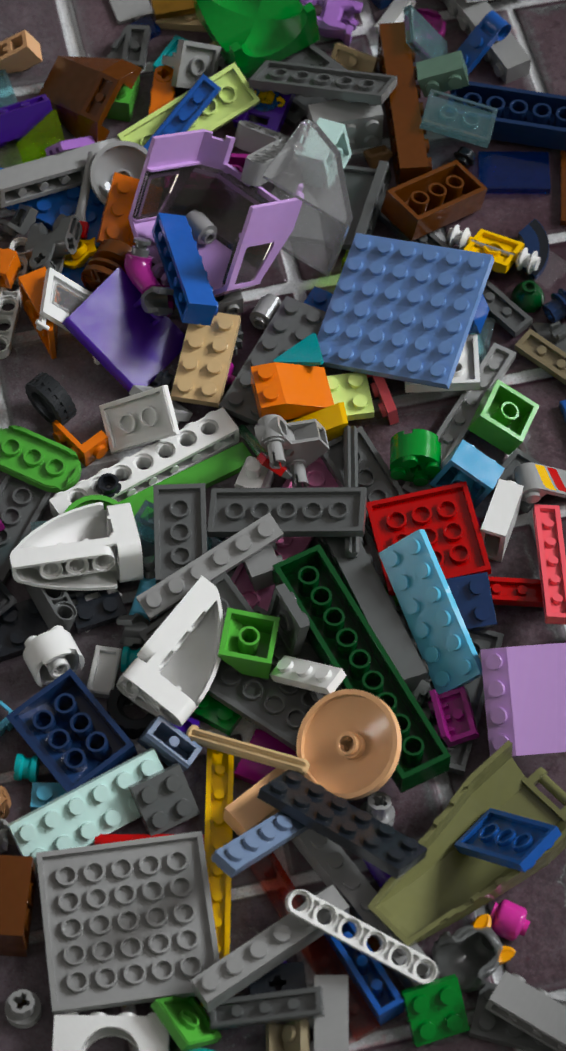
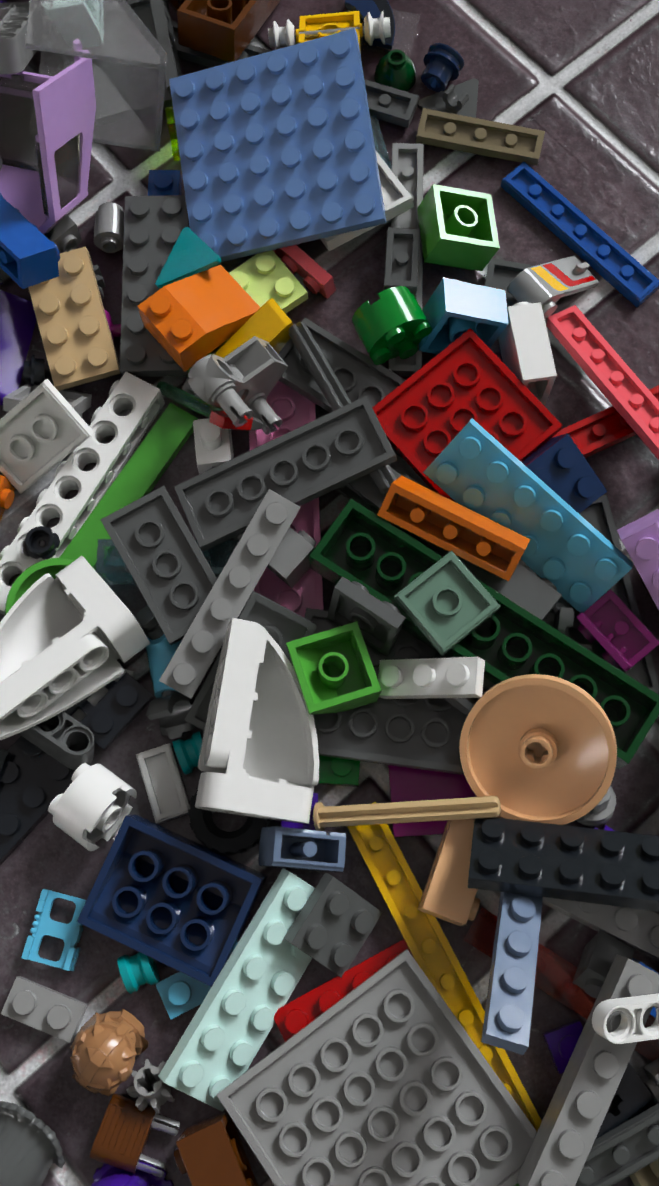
camera: 25 degrees left, 15 degrees up
none -> orange brick [377,475,531,581]
none -> dark grey plate [384,227,420,294]
none -> sand green tile [394,550,501,655]

